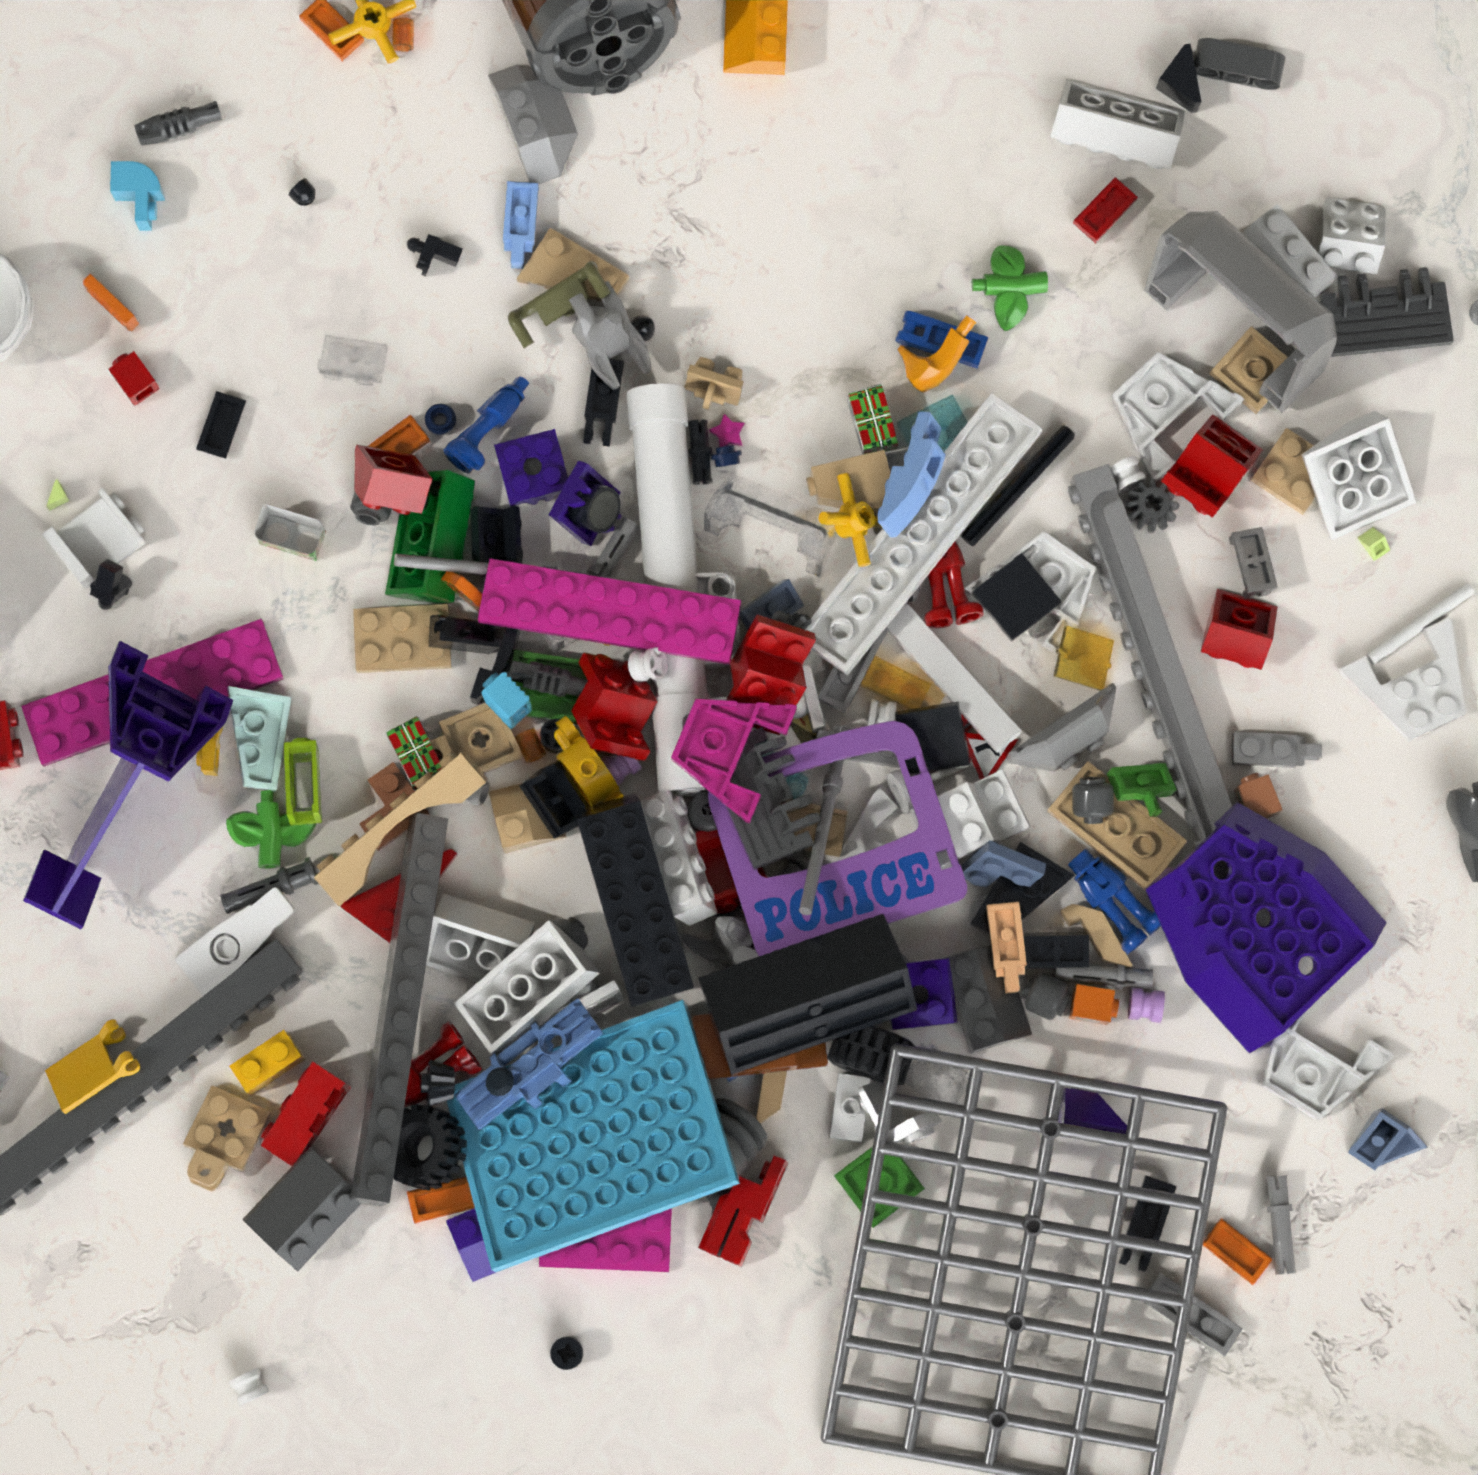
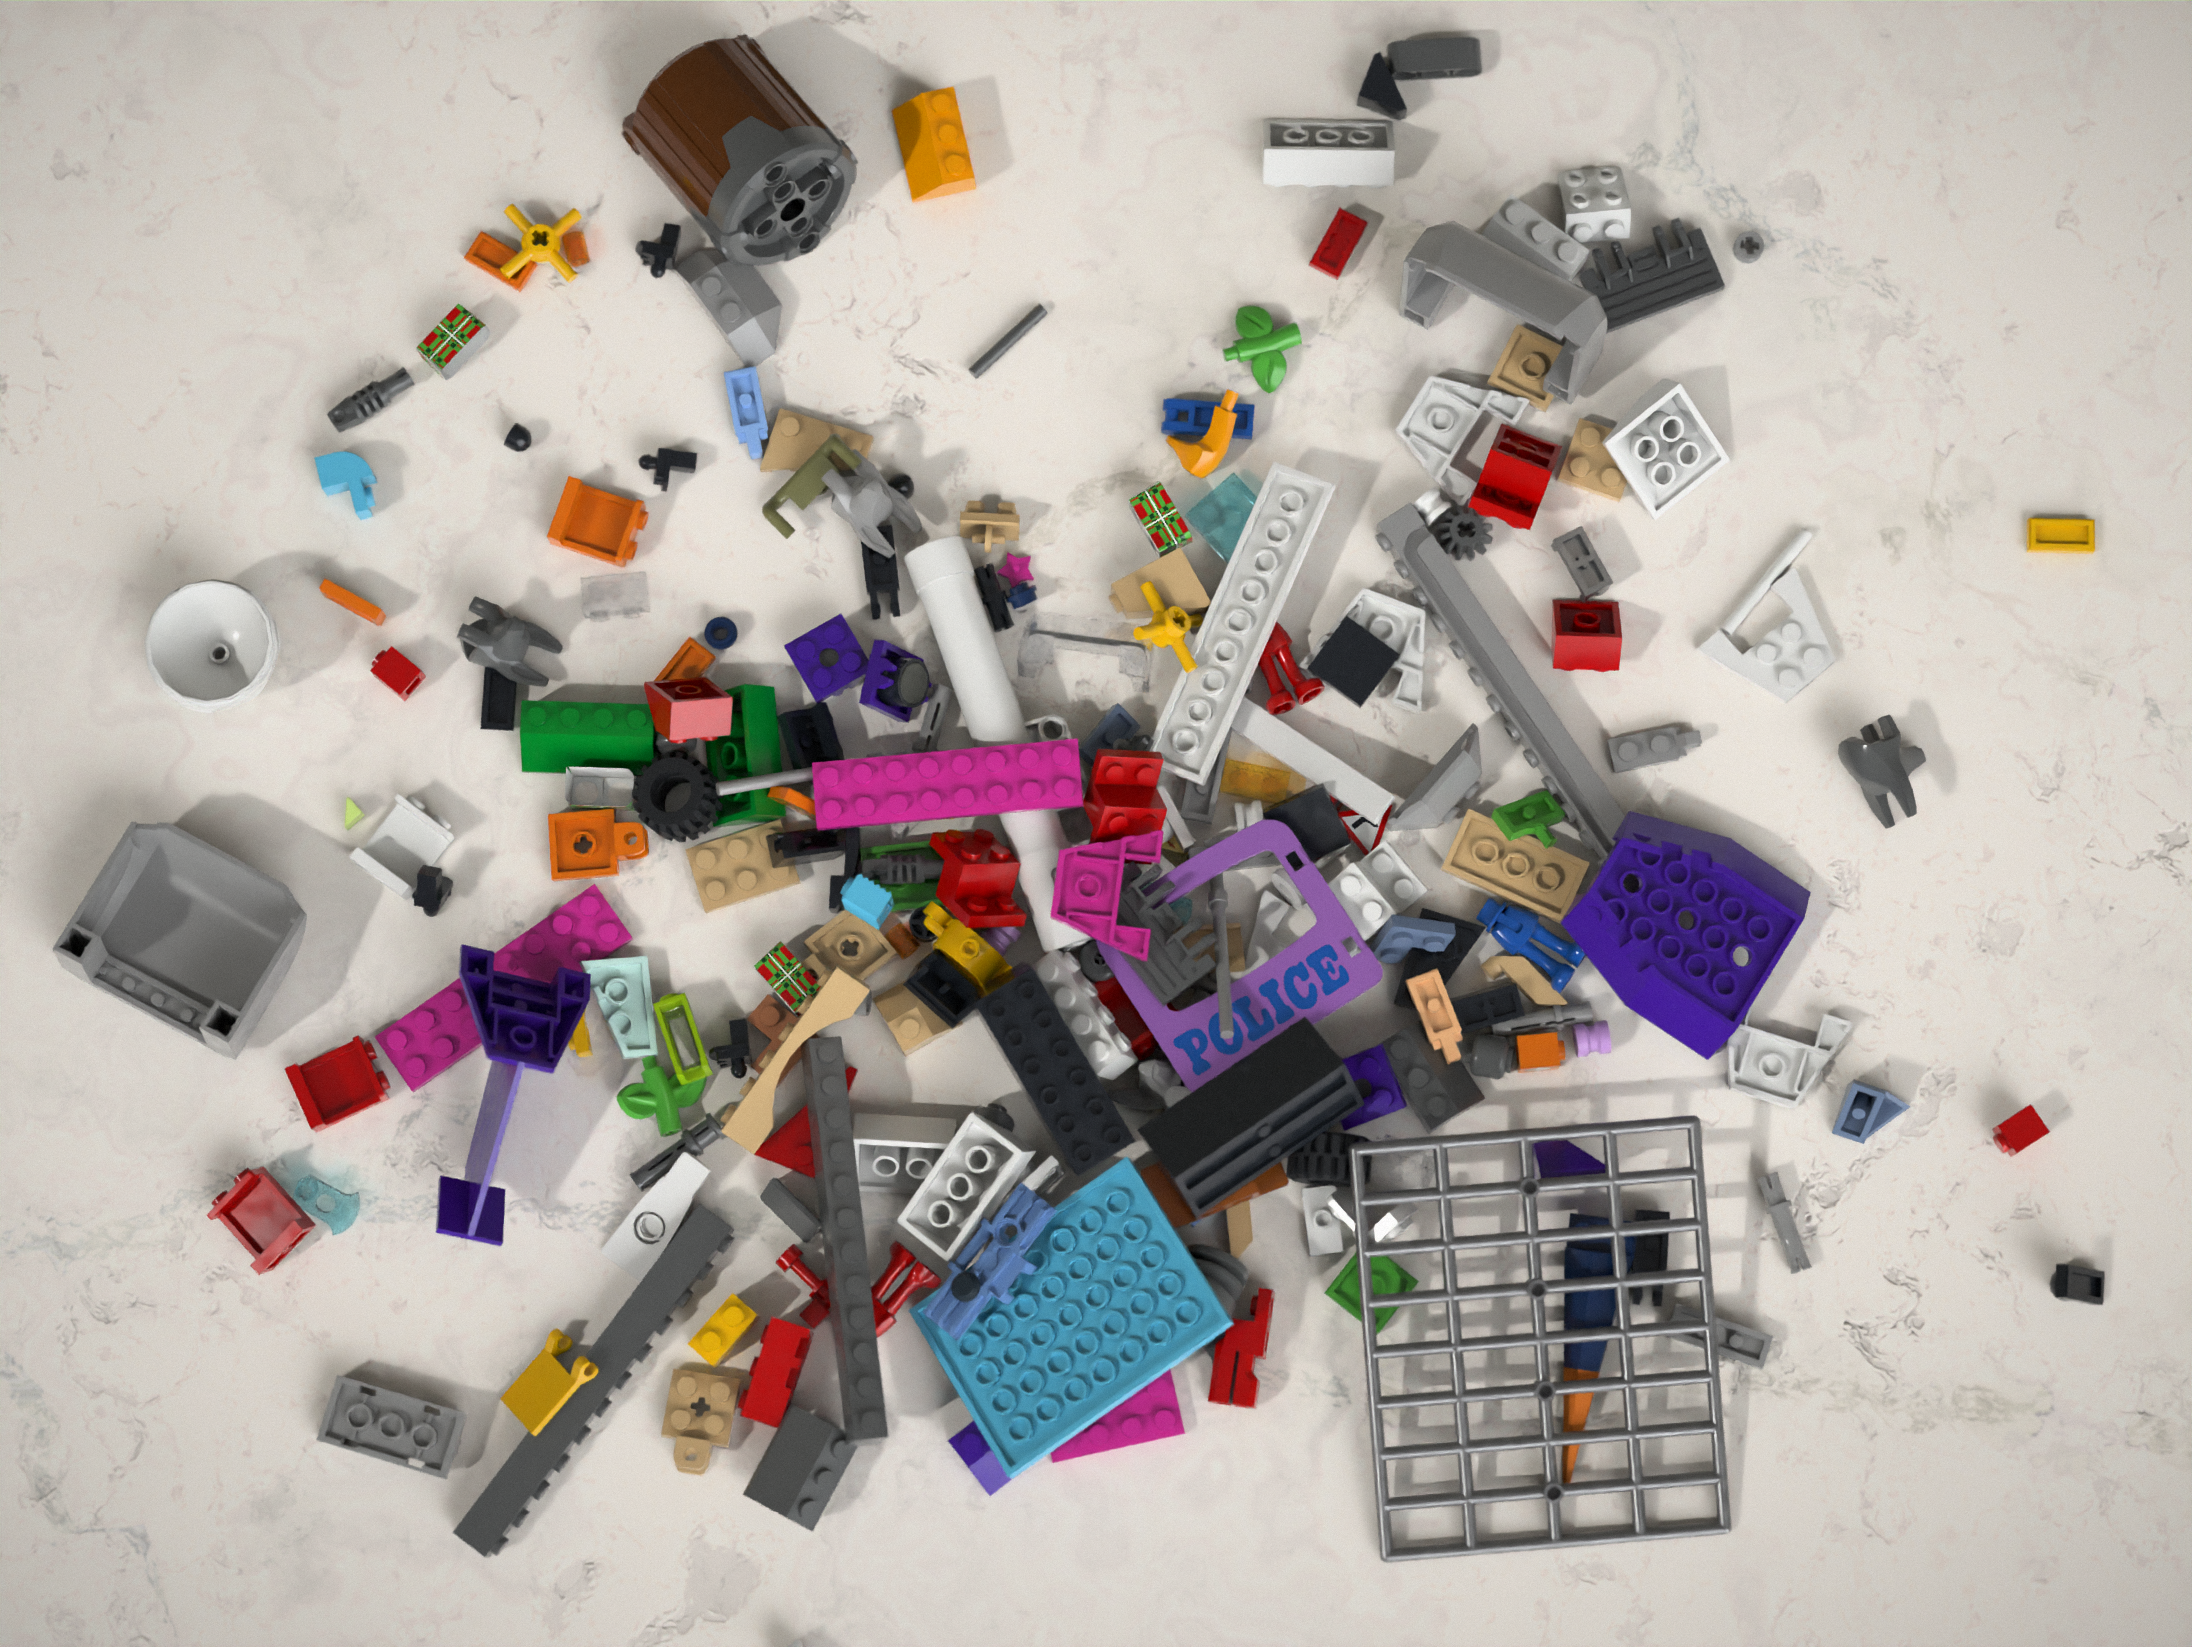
camera: 10 degrees left, 0 degrees up
black tyre [393,1104,467,1190] -> none
orange tile [407,1176,475,1224] -> none
black piece [420,1060,455,1106] -> none
blue piece [443,376,529,474] -> none
black wheel [550,1337,584,1370] -> none
white wheel [628,647,668,682] -> none
light blue slope [878,412,946,537] -> none
black axle [961,425,1075,546] -> none
clear yellow piece [1053,626,1114,691] -> none
dark grey head [1072,777,1114,824] -> none
orange tile [1203,1218,1273,1285] -> none
nougat brick [1234,773,1282,819] -> none
yellowish green piece [1357,527,1390,561] -> none
none -> piece [416,303,491,381]
none -> dark grey piece [457,596,563,687]
none -> green slope [520,700,656,776]
none -> orange panel [547,476,649,568]
none -> orange plate [548,809,649,882]
none -> black tyre [632,752,724,842]
none -> black piece [635,223,681,278]
none -> black piece [709,1018,752,1079]
none -> dark grey slope [760,1177,821,1243]
none -> red bar [775,1244,831,1330]
none -> dark grey bar [968,304,1048,379]
none -> dark blue plate [1563,1213,1637,1483]

